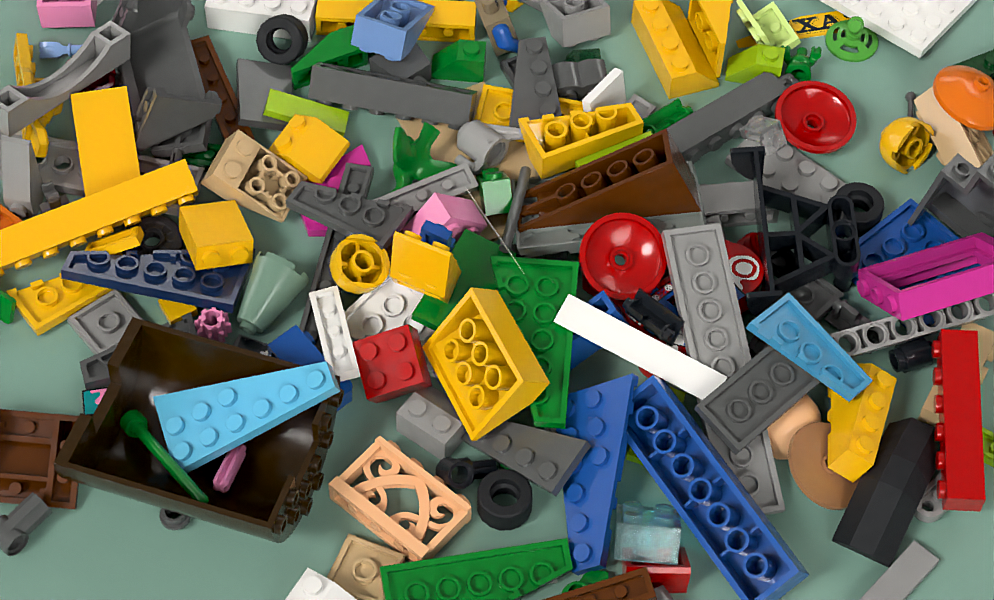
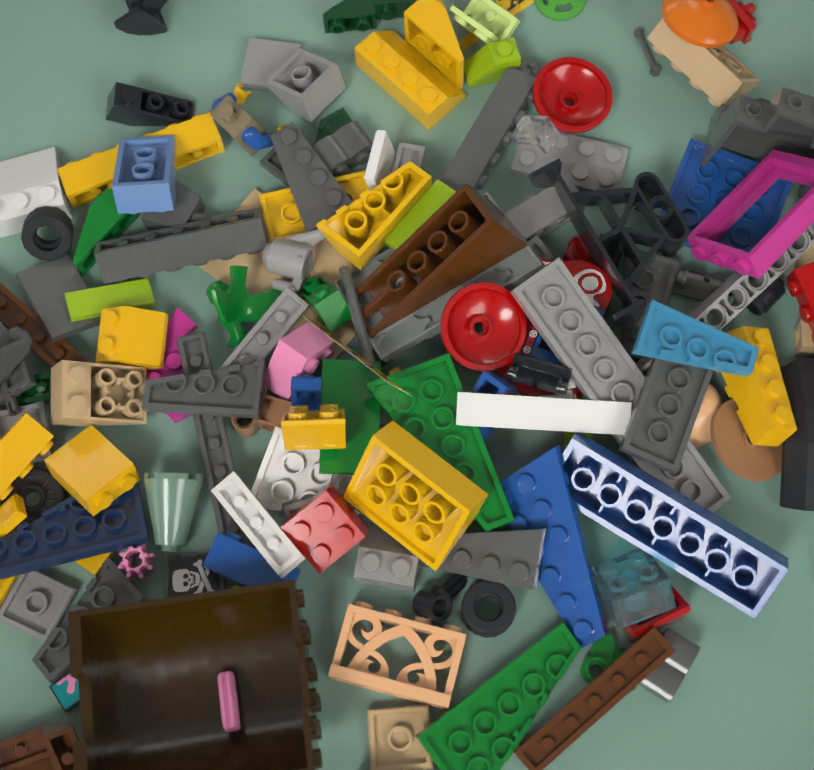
camera: 20 degrees left, 15 degrees up
green piece [120,410,209,504] -> none
medium azure wing [153,361,340,473] -> none
yellow cylinder [329,234,390,294] -> none
green slope [431,39,486,83] -> none
green hinge [642,98,694,134] -> none
green piece [781,45,822,82] -> none
black tyre [836,182,885,237] -> none
yellow cylinder [879,117,934,174] -> none

